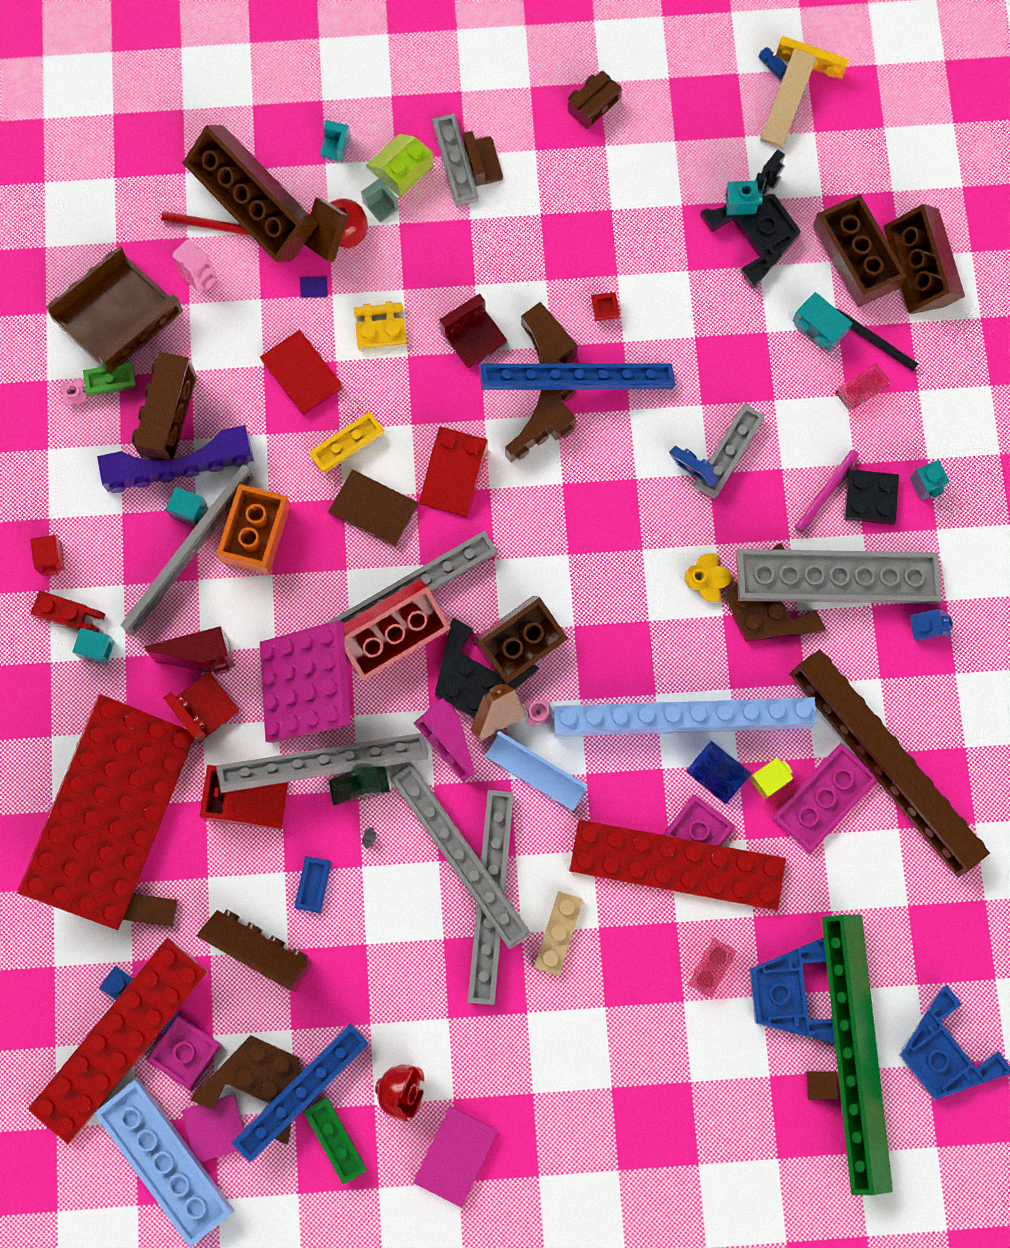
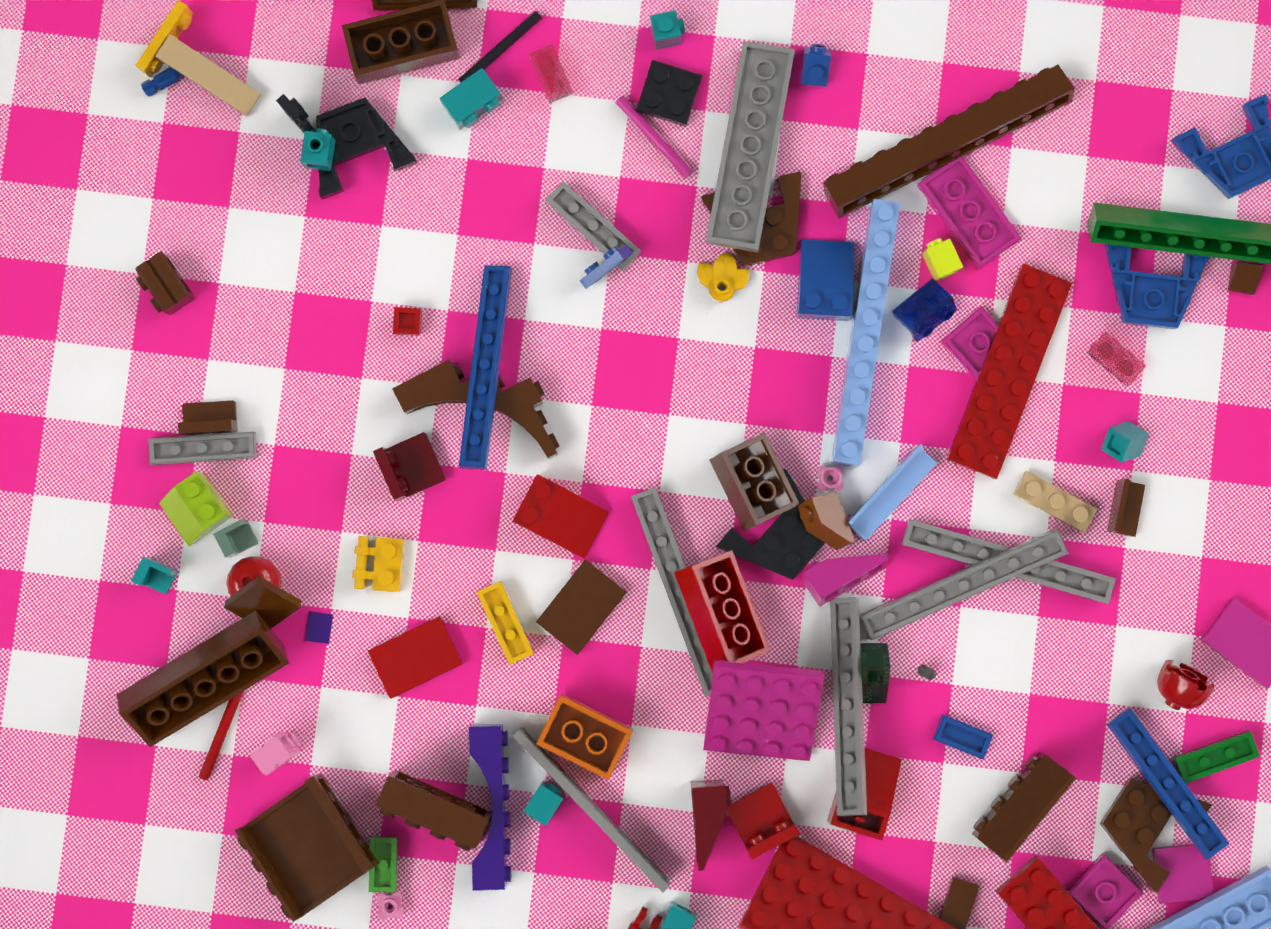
camera: 75 degrees left, 10 degrees up
none -> blue slope [796,239,854,321]
none -> teal panel [1101,421,1149,463]
none -> reddish brown panel [1107,478,1145,537]

